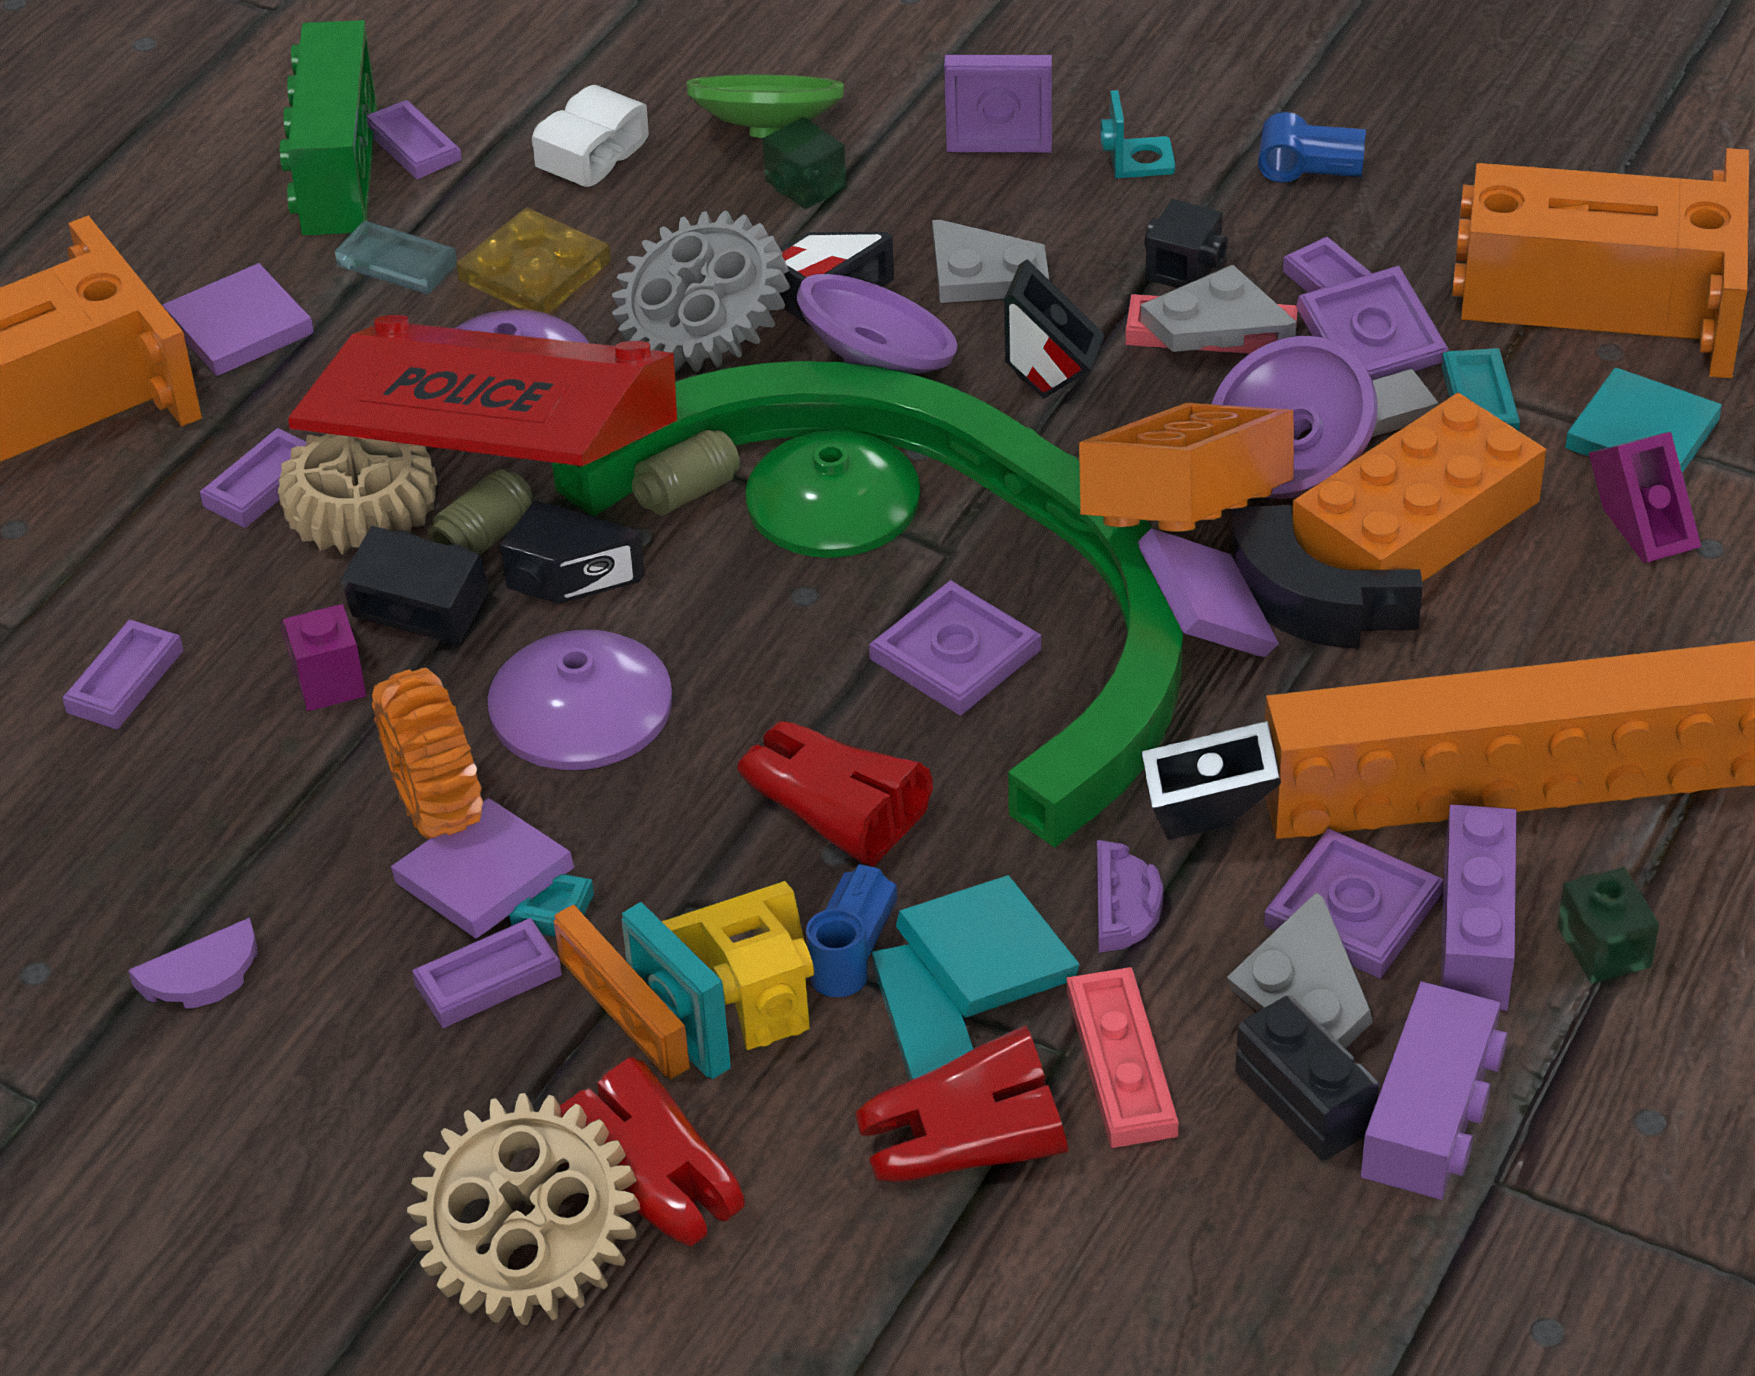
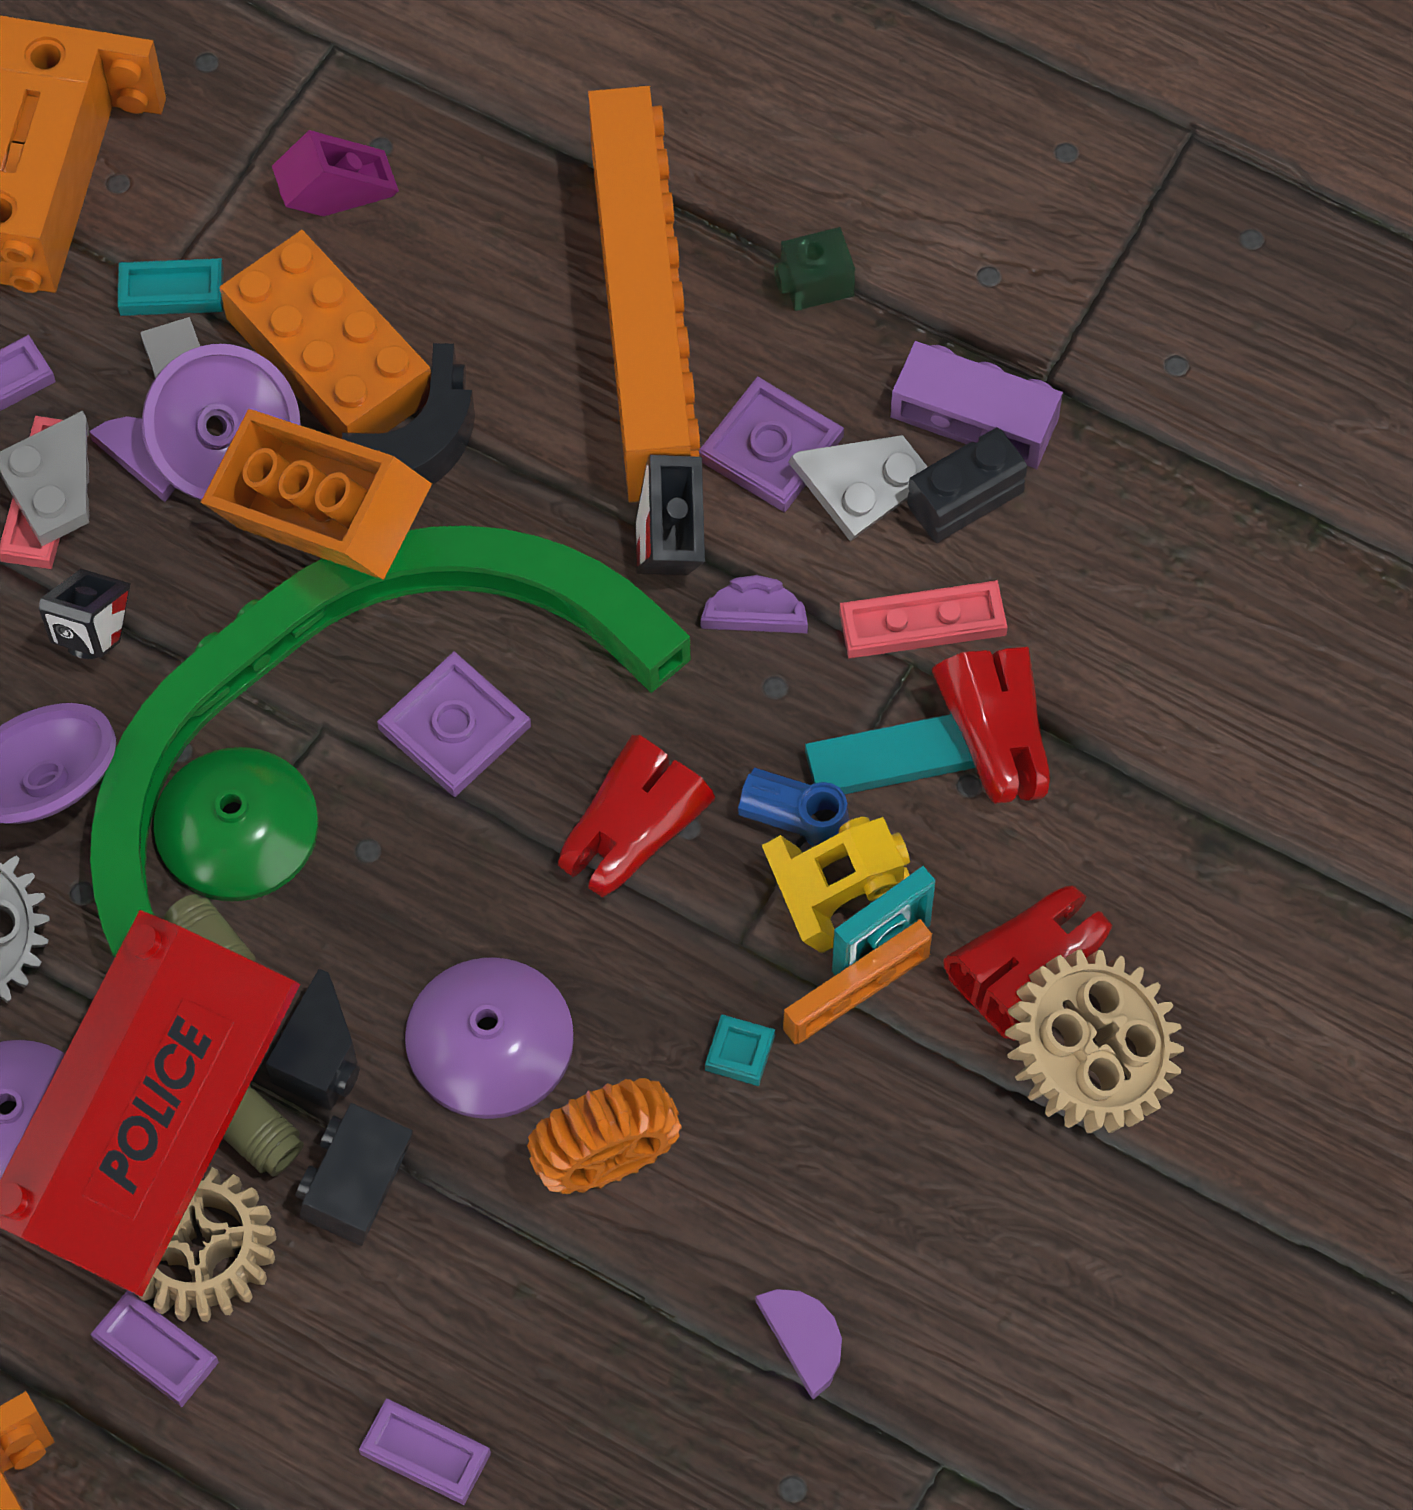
camera: 90 degrees left, 20 degrees up
magenta slope [280,604,366,711] -> none
medium lavender tile [391,798,574,939] -> none
medium lavender tile [412,918,562,1028] -> none
teal tile [896,875,1080,1018] -> none
medium lavender tile [1138,528,1279,657] -> none
medium lavender tile [1296,266,1449,380] -> none
medium lavender brick [1440,804,1516,1011] -> none
teal tile [1565,367,1722,473] -> none

